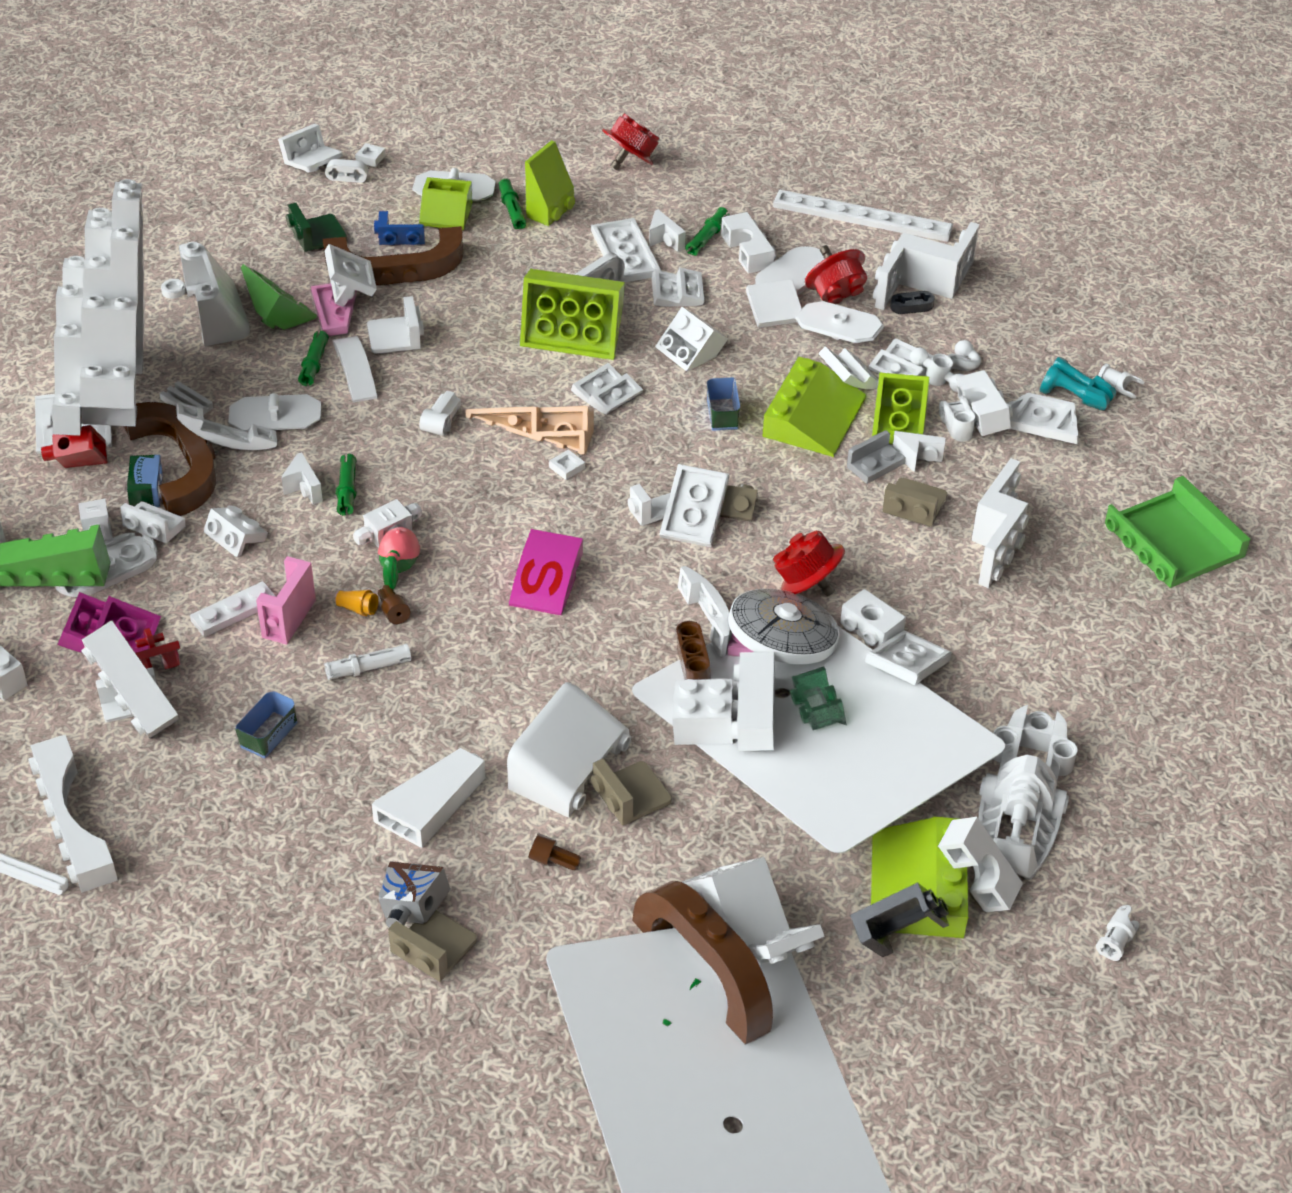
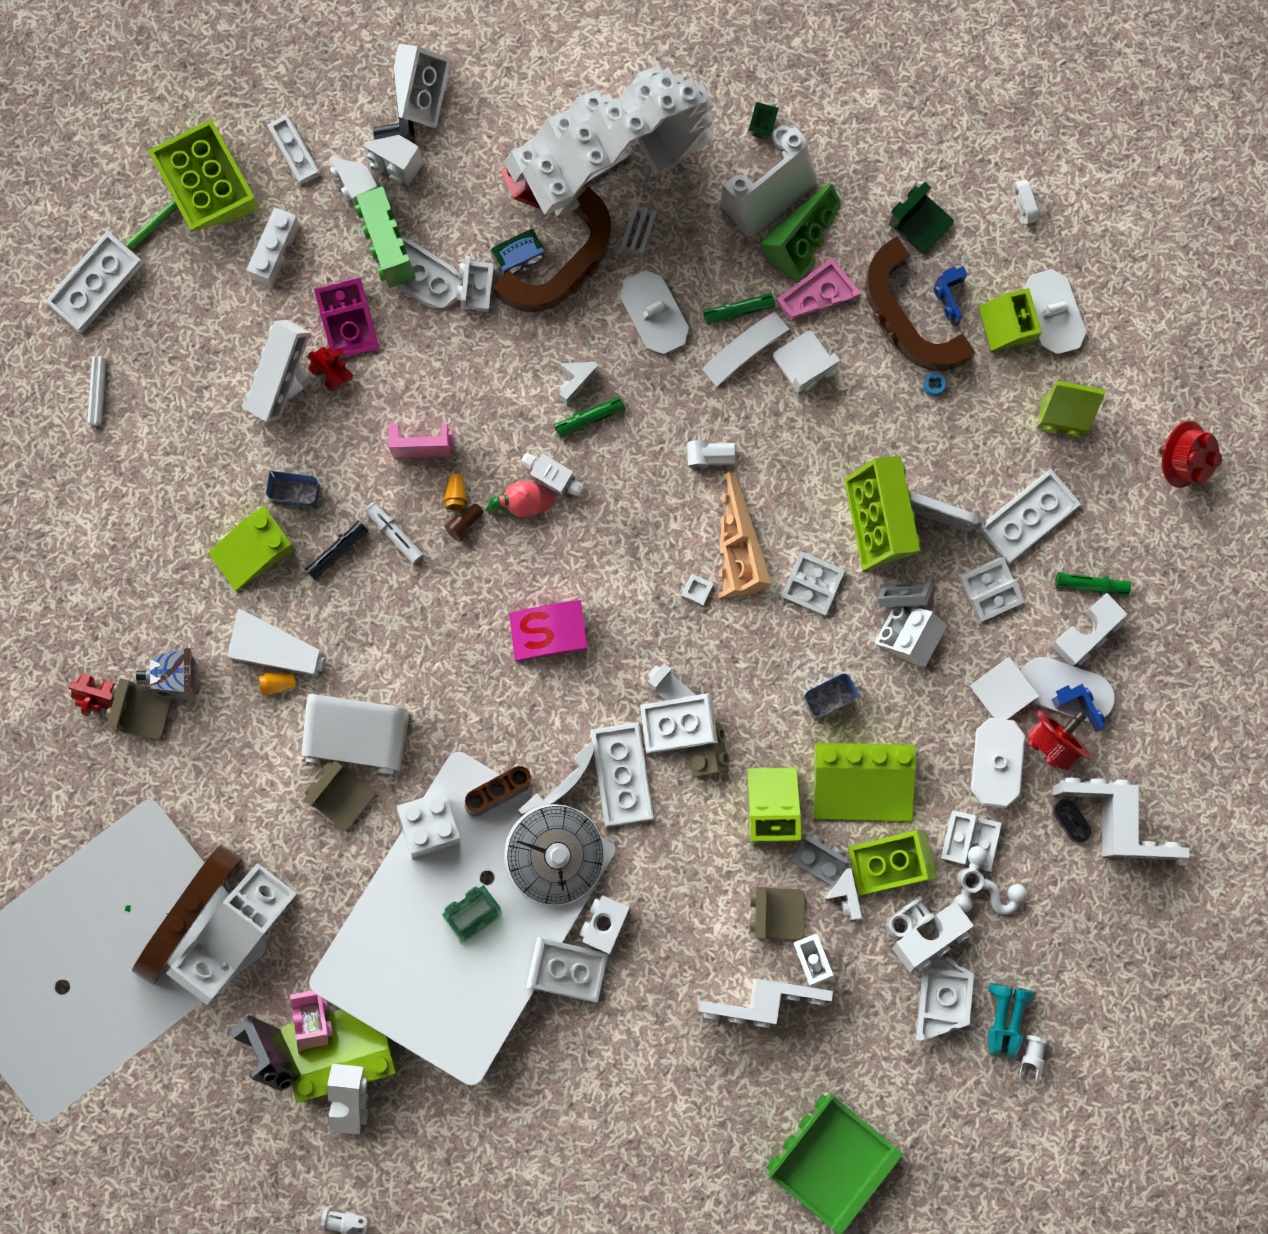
camera: 65 degrees right, 35 degrees up
white arch [28,735,118,893] -> none
white piece [78,499,113,540] -> none
white slope [176,402,278,450] -> none
white plate [190,581,275,637] -> none
white bracket [204,505,268,557] -> none
white bracket [278,124,343,172] -> none
white bracket [325,244,377,307] -> none
white plate [355,143,386,167] -> none
green pin [499,179,526,229] -> none
reddish brown piece [528,833,581,870] -> none
white slope [649,209,686,252] -> none
white brick [732,652,775,751] -> none
white tile [773,190,953,242] -> none
red piece [773,530,845,596] -> none
white slope [819,347,879,389] -> none
white piece [978,705,1077,880] -> none
none -> red hips [68,673,115,716]
none -> lime slope [208,506,296,591]
none -> light orange cone [259,672,296,697]
none -> bright pink window [290,991,333,1053]
none -> black pin [305,520,369,580]
none -> white tile [590,722,654,828]
none -> lime slope [747,767,801,843]
none -> dark green bracket [748,102,779,139]
none -> white slope [794,933,834,987]
none -> light grey wing [878,575,935,609]
none -> dark azure bush [923,373,946,396]
none -> blue bracket [1051,683,1106,732]

